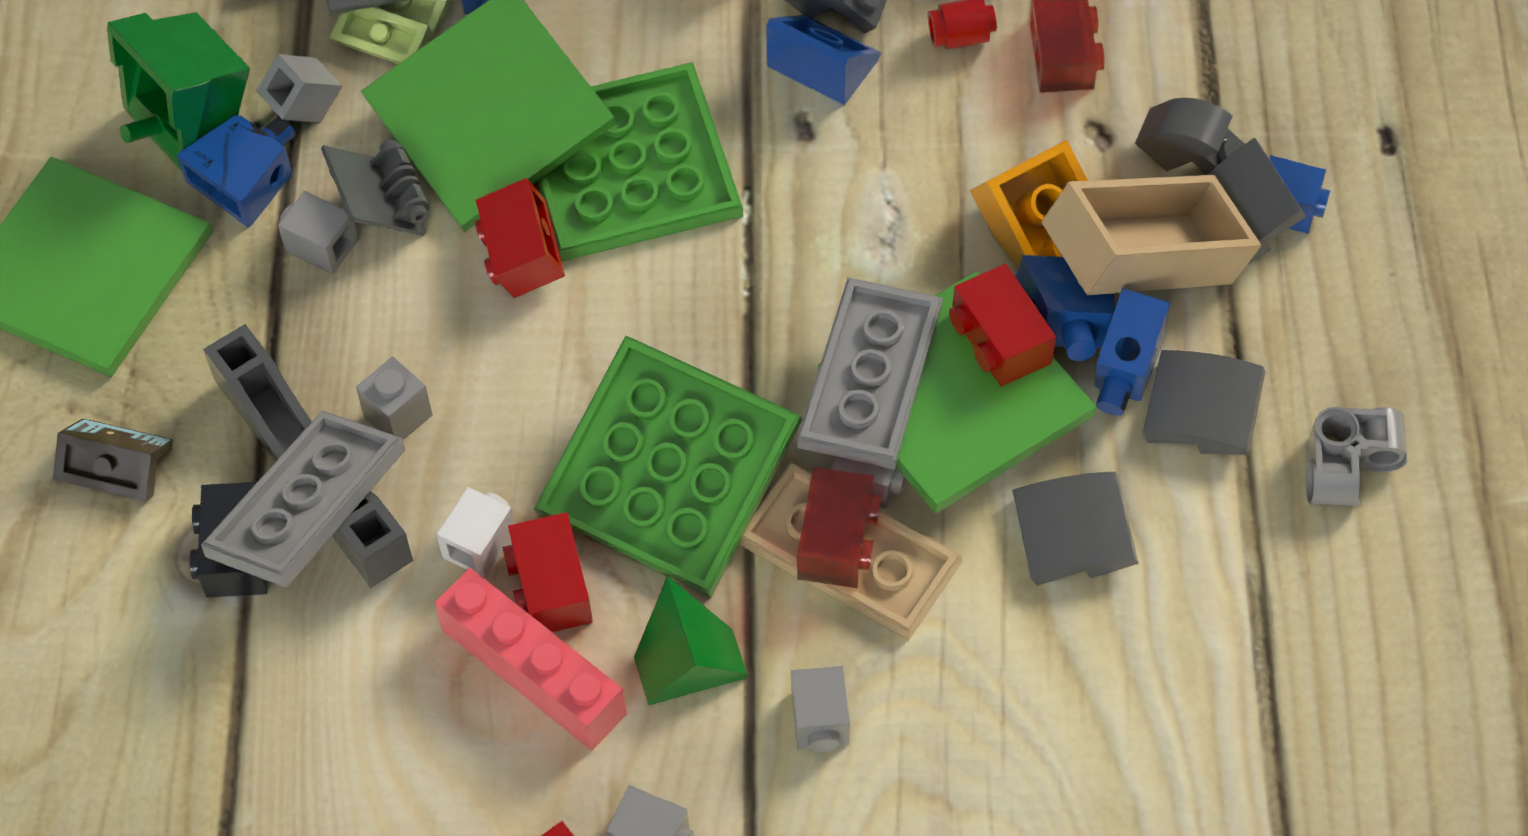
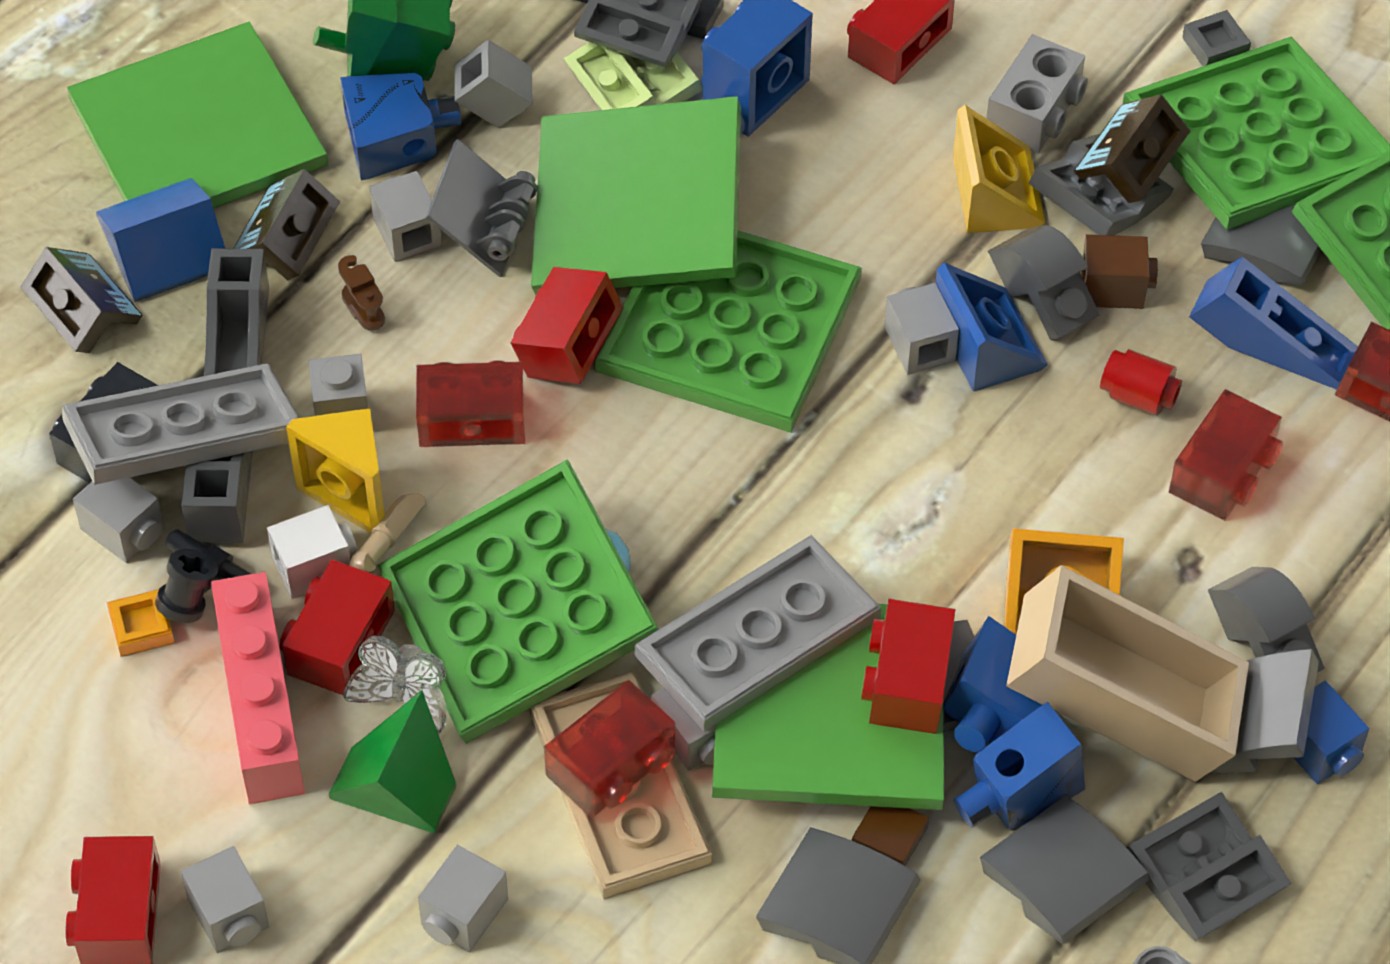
camera: 35 degrees right, 5 degrees down
none -> light grey brick [73,478,164,563]
none -> blue slope [96,178,226,302]
none -> light orange tile [107,589,175,657]
none -> black piece [155,529,252,623]
none -> dark brown panel [233,169,340,281]
none -> yellow slope [286,408,385,534]
none -> reddish brown piece [338,255,385,330]
none -> clear animal [343,636,446,734]
none -> tan piece [350,493,425,573]
none -> clear red brick [416,360,525,447]
none -> reddish brown tile [852,806,929,866]
none -> light grey brick [884,283,959,375]
none -> dark grey slope [1126,791,1292,942]

